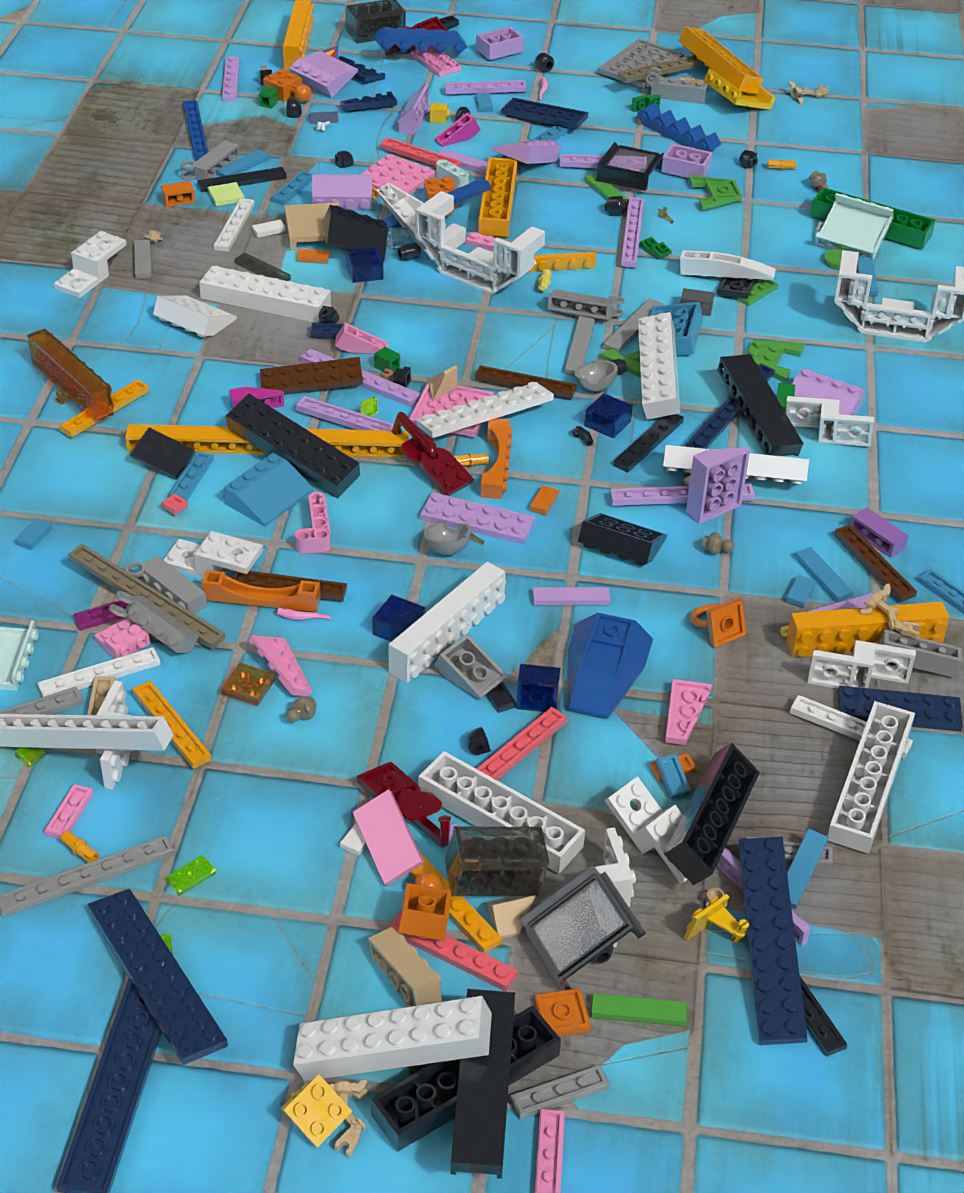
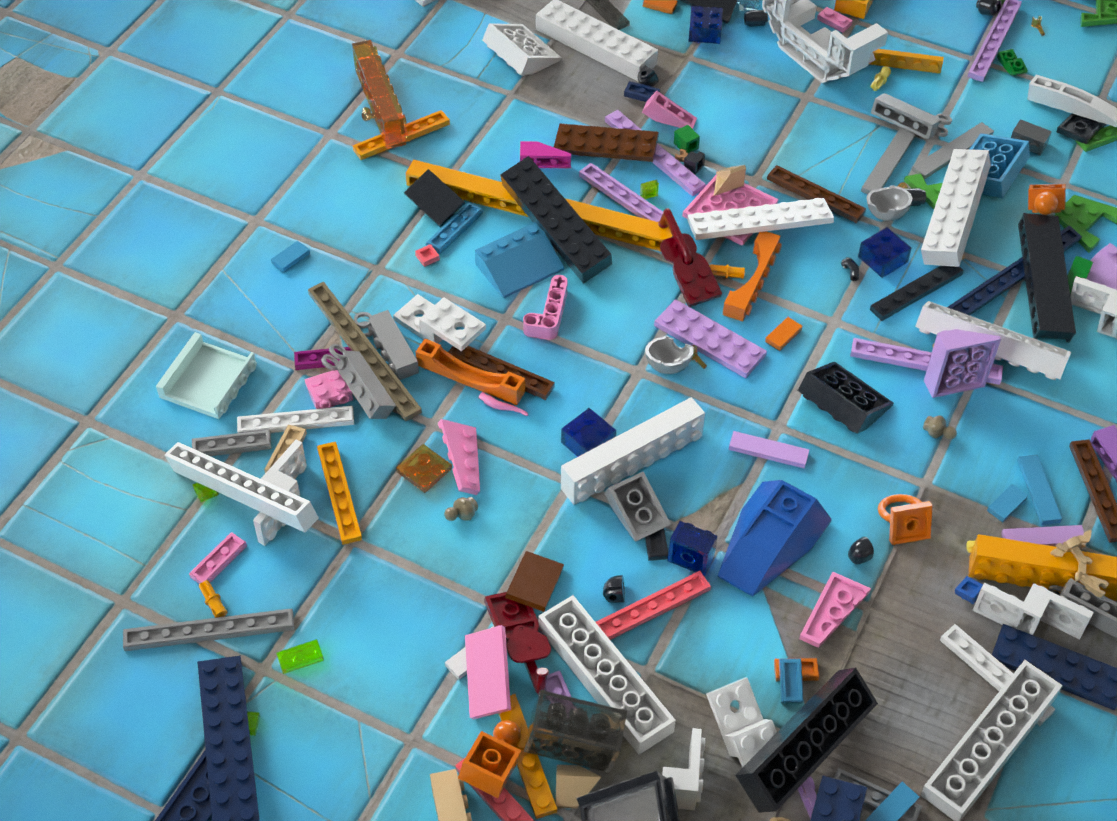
camera: 20 degrees right, 10 degrees up
none -> reddish brown tile [505,551,564,612]
none -> black piece [848,536,874,564]
none -> blue tile [955,576,983,604]
none -> orange brick [1028,184,1066,215]

